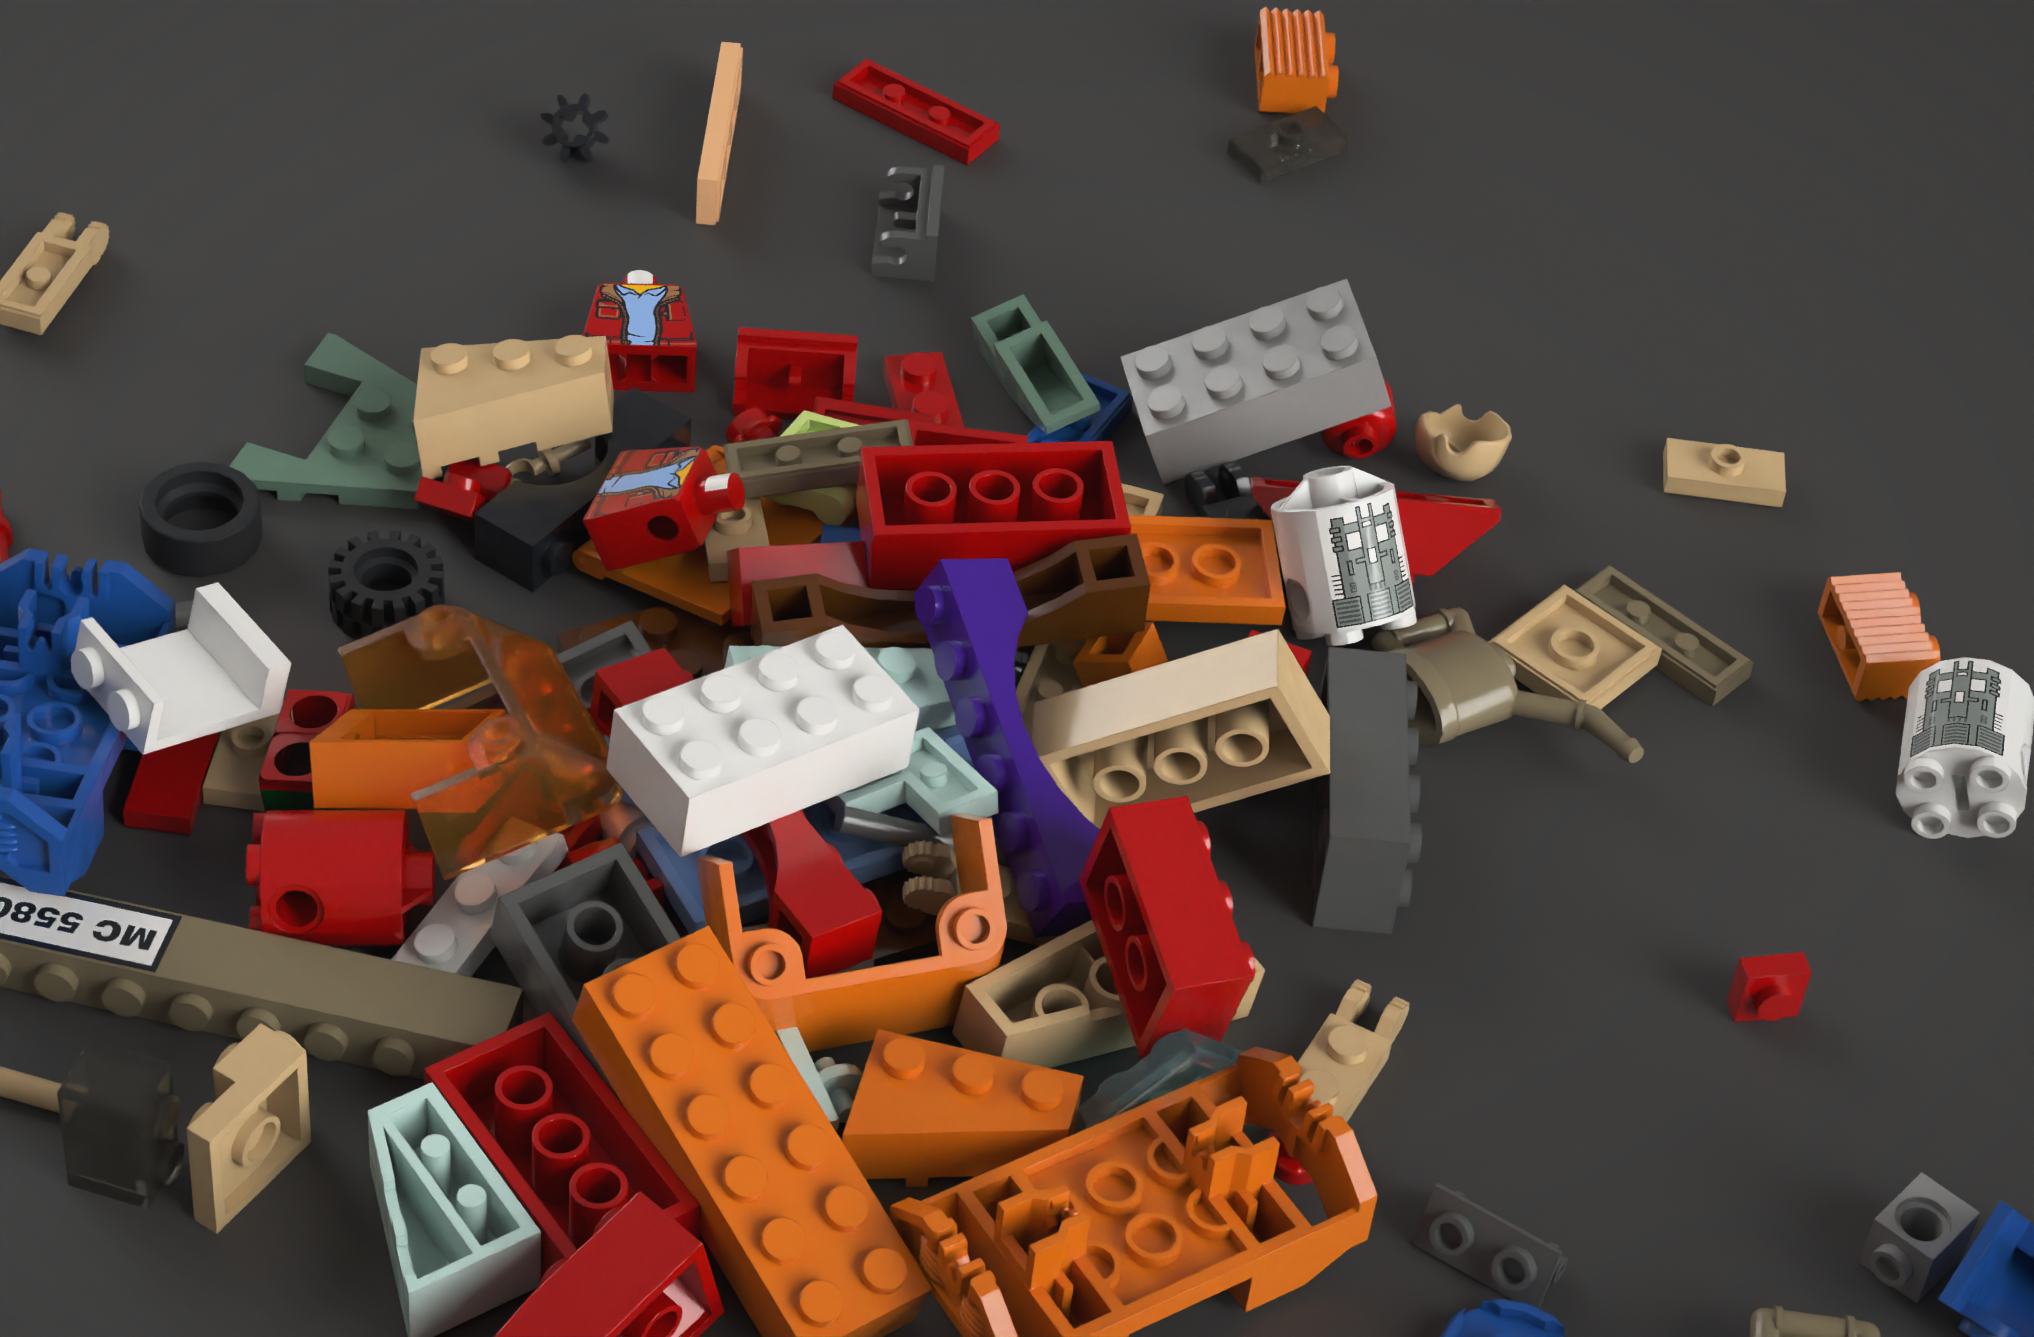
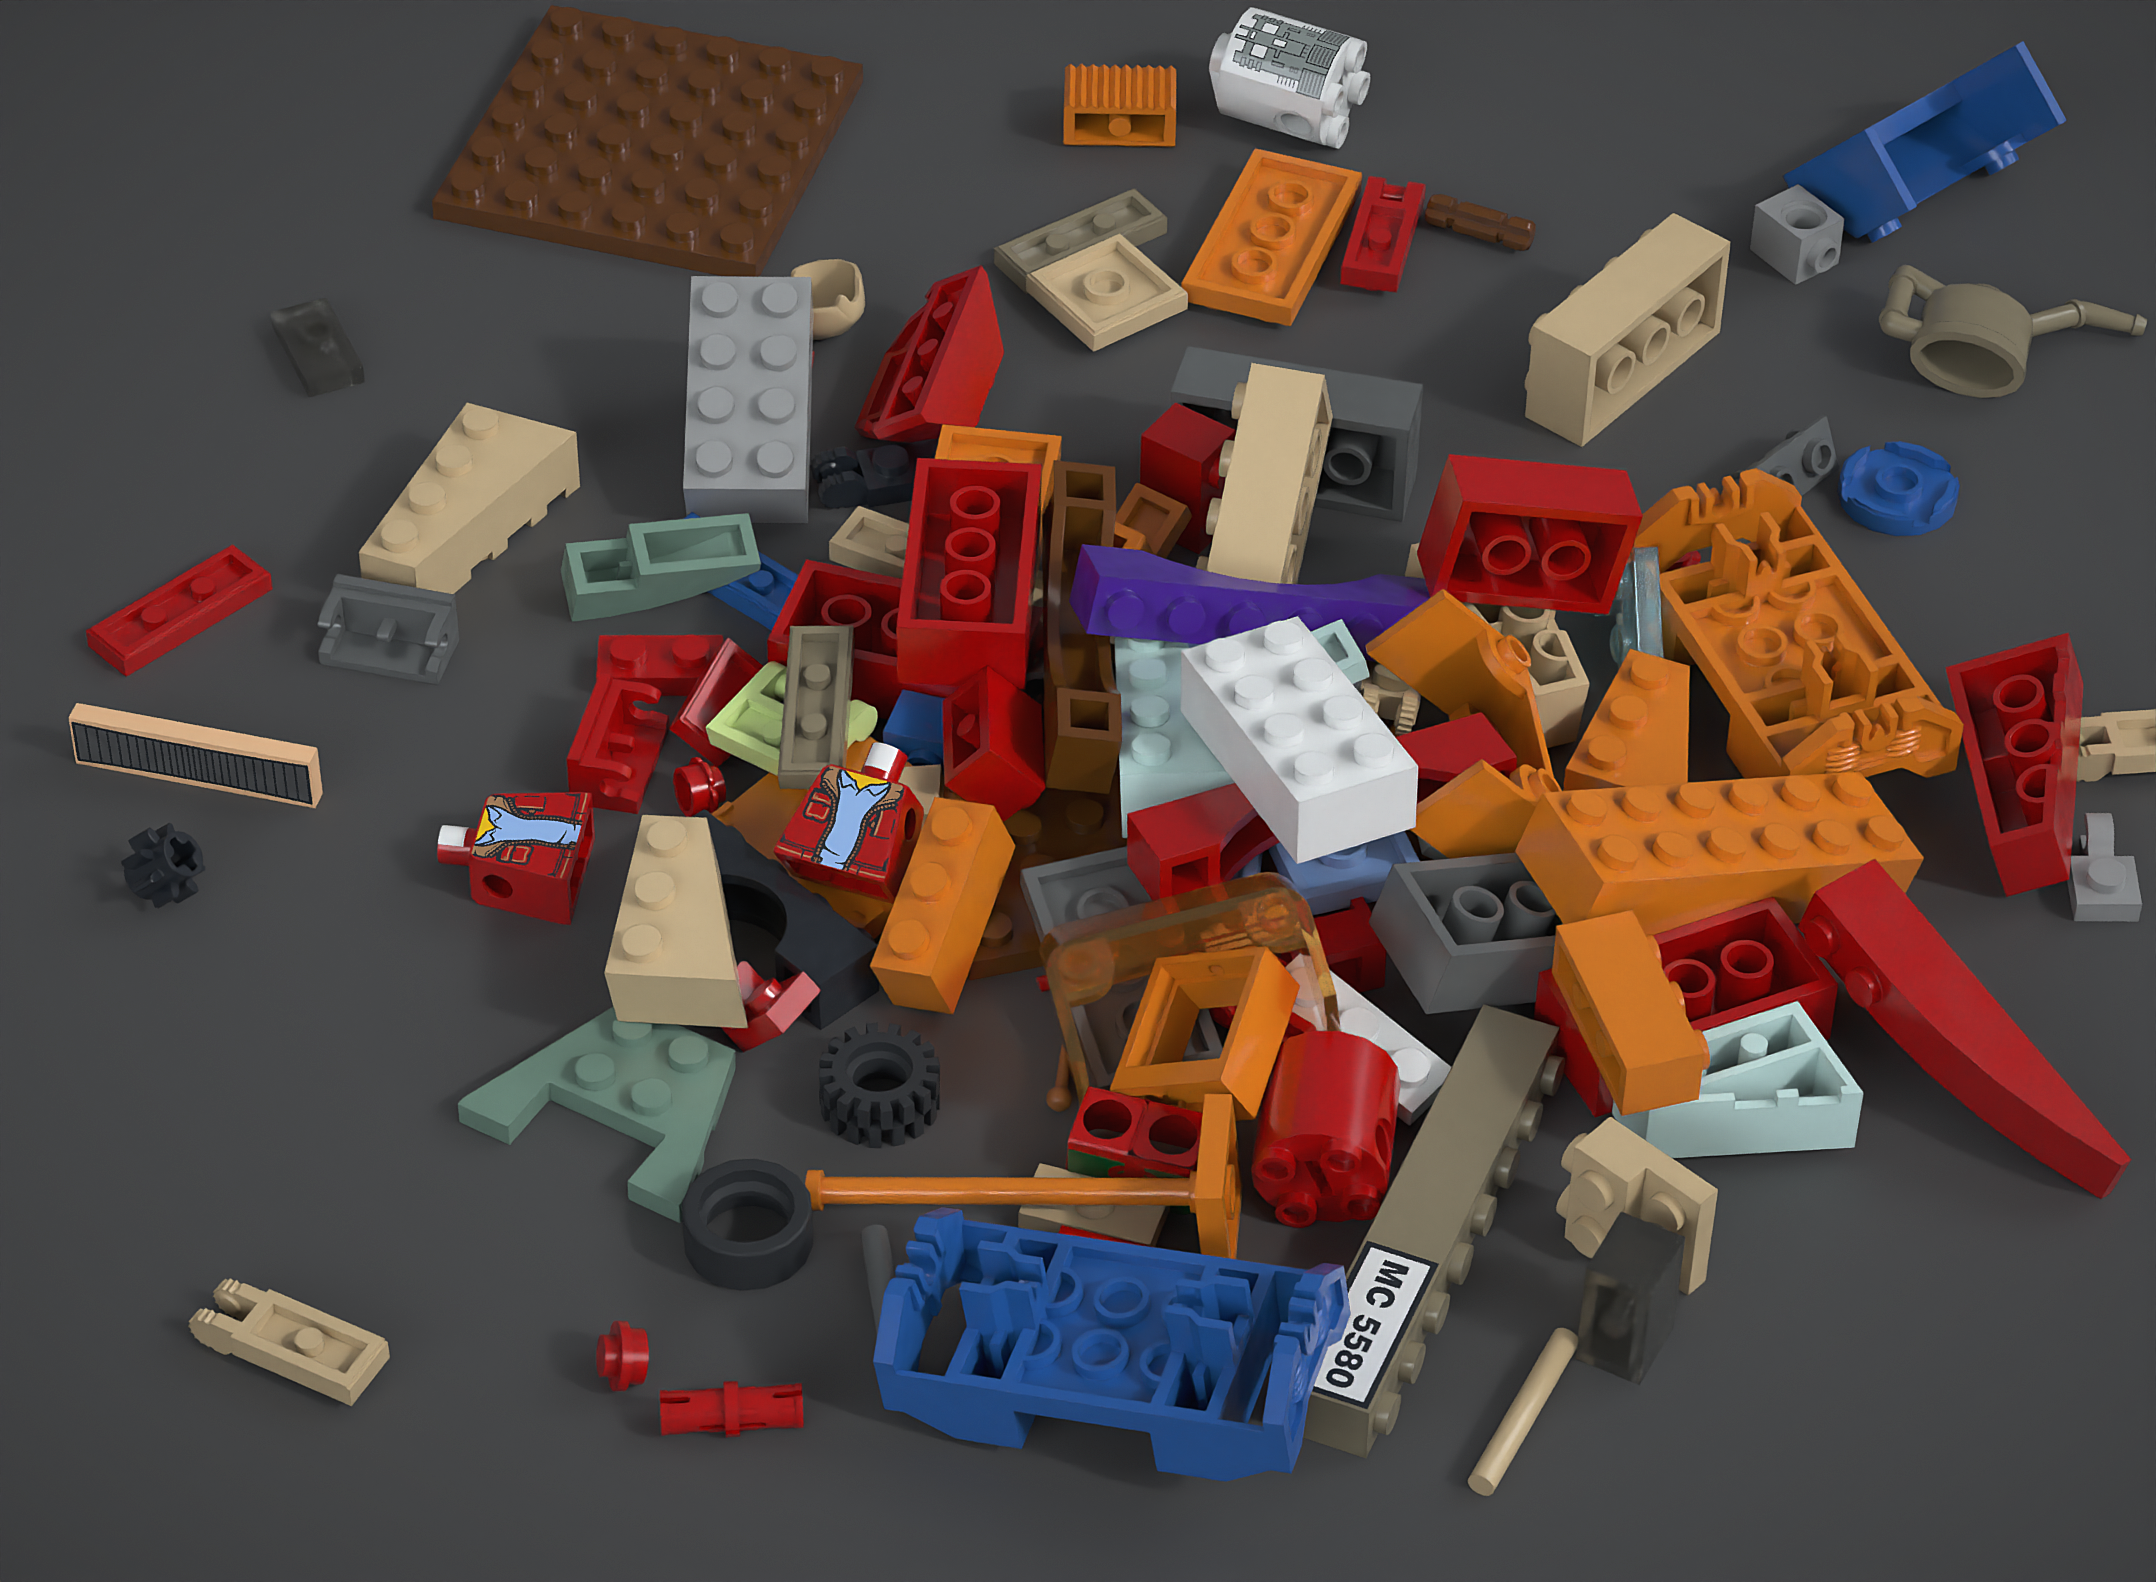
camera: 75 degrees left, 0 degrees up
white panel [71,582,291,755] -> none
orange brick [1254,7,1339,116] -> none
white cylinder [1271,466,1417,646] -> none
dark tan piece [1371,607,1644,763] -> none
tan plate [1663,438,1786,507] -> none
red plate [1726,952,1812,1022] -> none
none -> tan wedge [359,403,580,594]
none -> reddish brown plate [432,5,863,277]
none -> red plate [596,1321,649,1392]
none -> orange tile [805,1094,1243,1259]
none -> orange brick [870,797,1016,1015]
none -> orange plate [1181,148,1362,326]
none -> red plate [1340,176,1426,293]
none -> reddish brown axle [1425,194,1536,251]
none -> tan brick [1525,213,1731,447]
none -> orange brick [1552,910,1710,1116]

